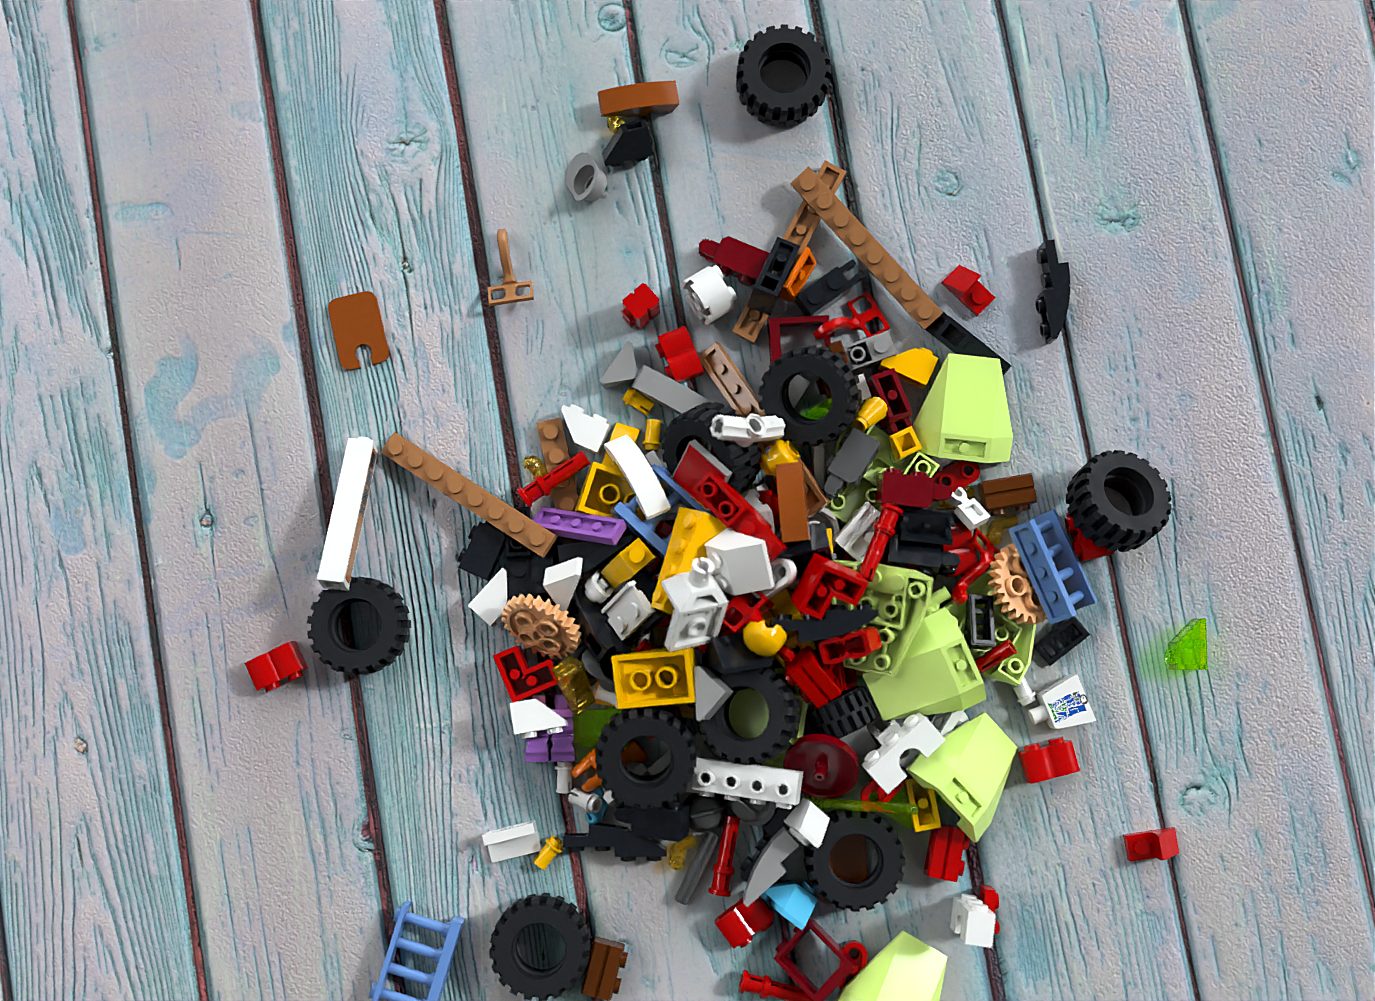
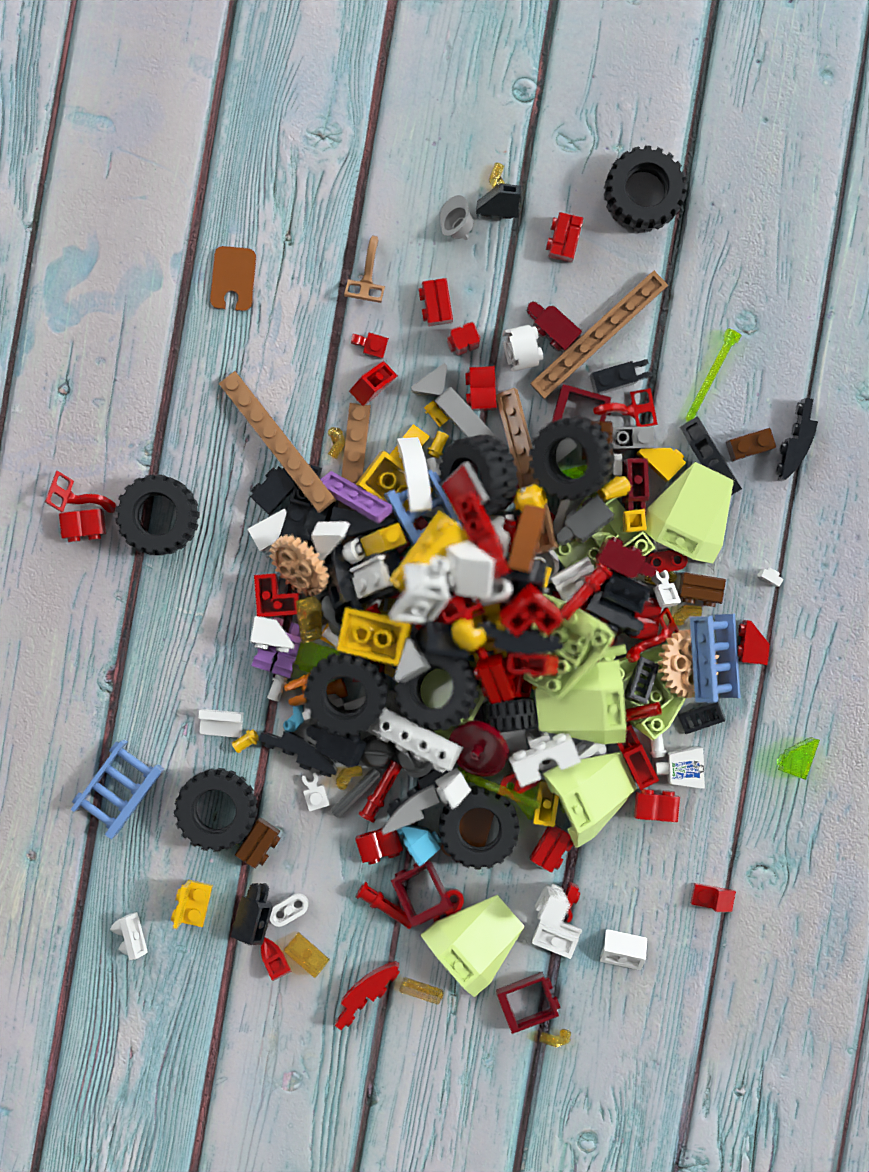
camera: 15 degrees right, 5 degrees up
white brick [317,437,378,591] -> none
red pin [517,451,591,508] -> none
white slope [561,404,611,455] -> none
white pin [569,788,602,814] -> none
dark orange slope [597,81,680,117] -> none
white piece [710,414,785,447] -> none
black slope [747,237,800,316] -> none
orange slope [779,247,817,302] -> none
medium nougat plate [790,166,943,330] -> none
red slope [941,265,996,317] -> none
black tyre [1066,450,1172,552] -> none
none -> red piece [45,470,117,513]
none -> white plate [302,772,330,812]
none -> red slope [349,361,398,406]
none -> red plate [351,332,389,359]
none -> red brick [418,278,453,326]
none -> white plate [531,920,582,959]
none -> red brick [546,212,584,263]
none -> white panel [600,930,647,970]
none -> red slope [616,721,659,790]
none -> clear neon green piece [685,328,742,422]
none -> reddish brown brick [726,428,776,462]
none -> white plate [757,568,784,587]

